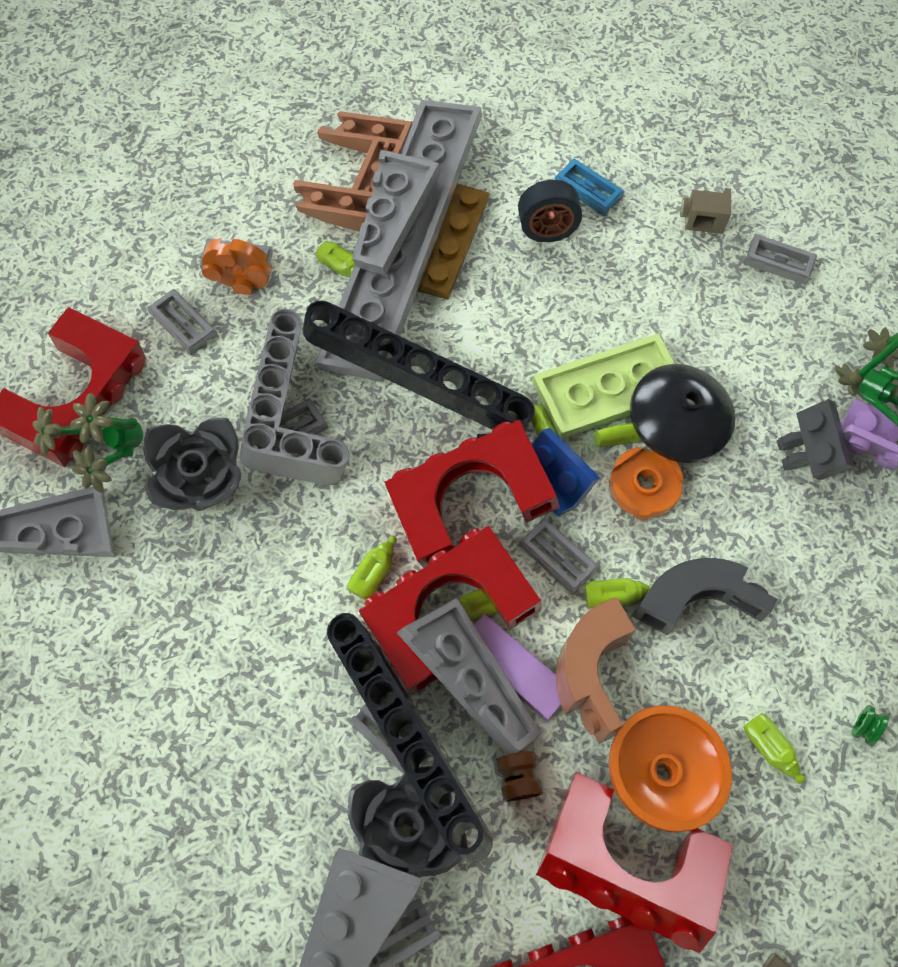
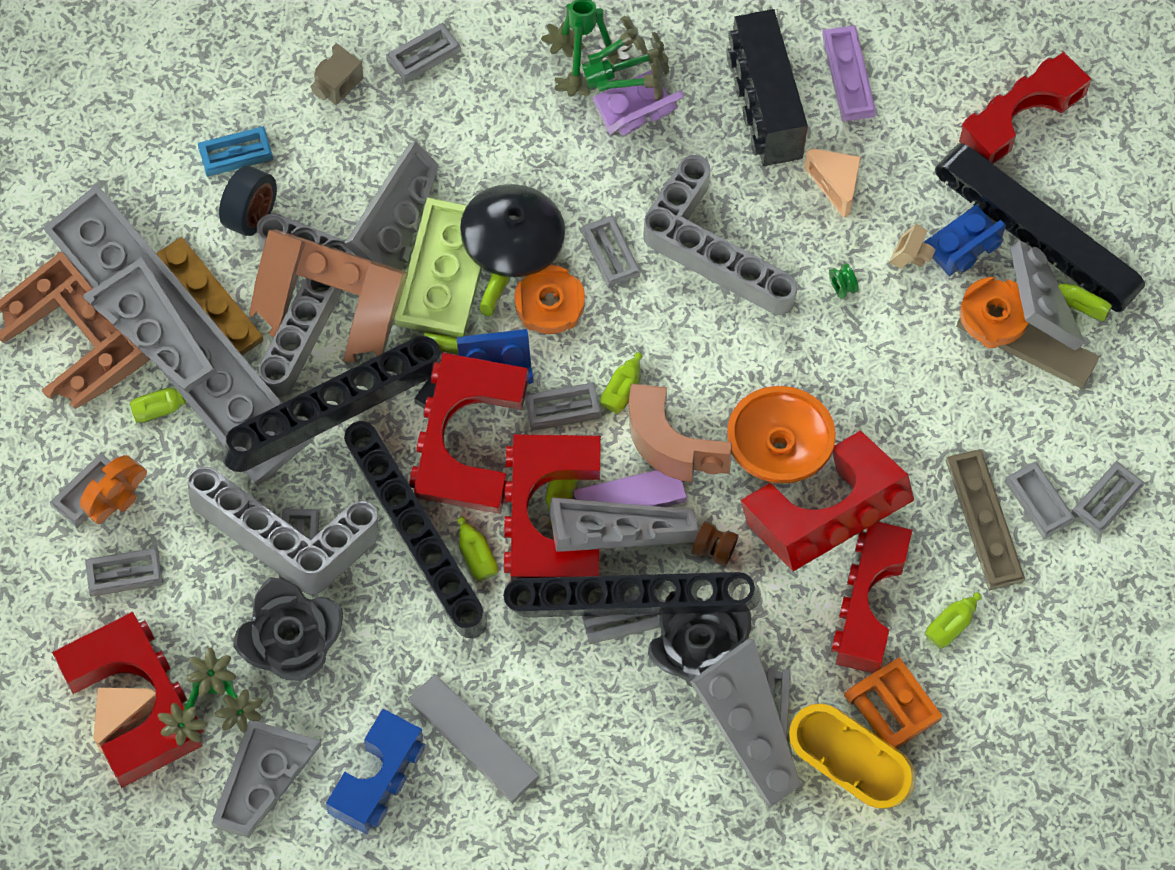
camera: 55 degrees left, 0 degrees up
dark grey arch [633,558,777,635] -> none
lime piece [743,713,805,784] -> none
dark grey hinge [776,399,853,480] -> none
none -> light nougat slope [93,688,156,754]
none -> nougat wedge [249,229,408,362]
none -> light grey beam [257,214,352,398]
none -> blue arch [325,709,425,835]
none -> light grey wing [344,142,439,270]
none -> black beam [344,421,487,638]
none -> light grey tile [408,674,539,804]
none -> light grey tile [581,215,641,289]
none -> light grey beam [643,155,797,315]

